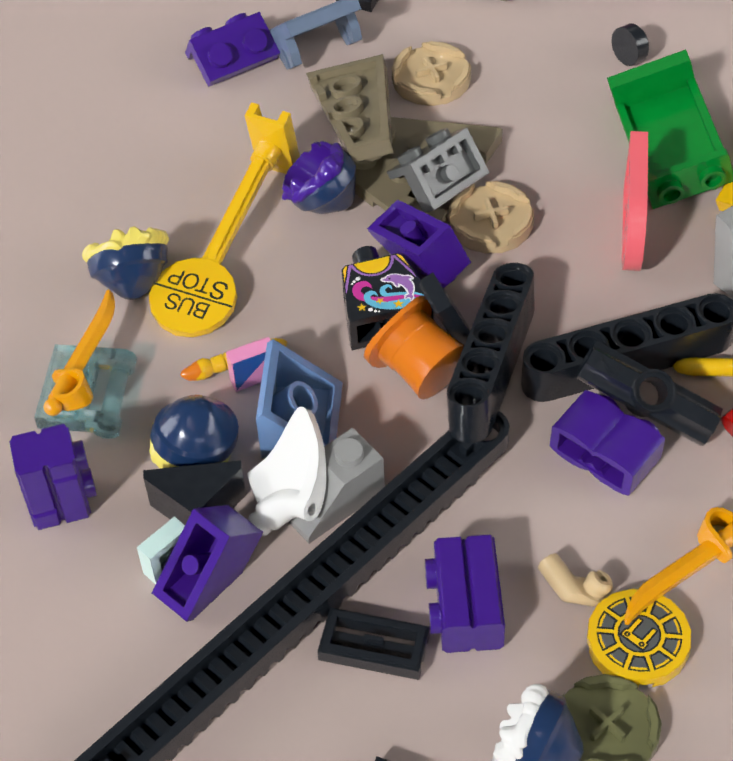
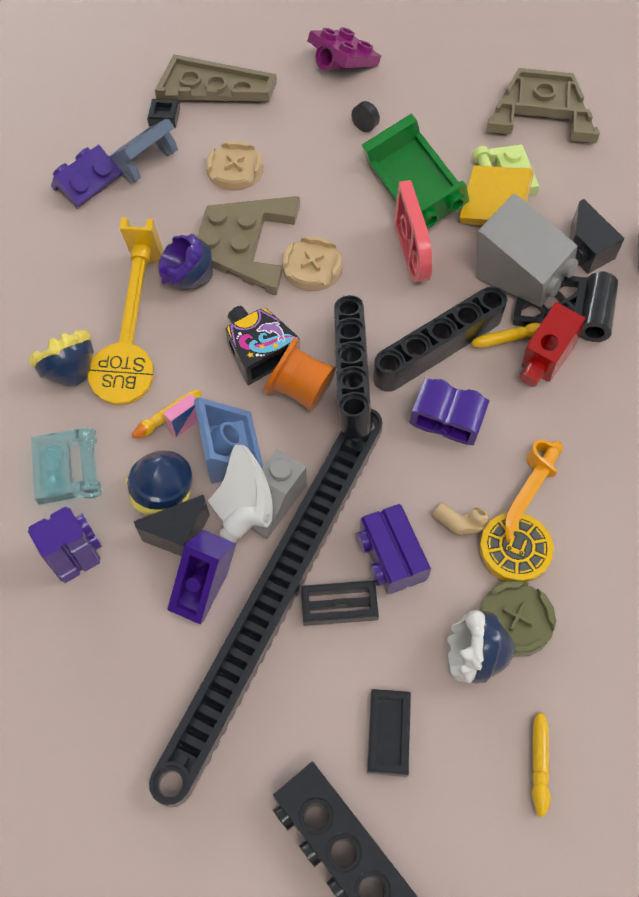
camera: 20 degrees left, 10 degrees up
light orange sword [43,289,115,416] -> none
light aqua tile [137,516,185,584] -> none
dark tan wing [306,54,393,162] -> none
dark purple slope [367,200,471,288] -> none
bracket [387,127,490,213] -> none
black tile [419,272,470,345] -> none
black piece [575,340,723,446] -> none

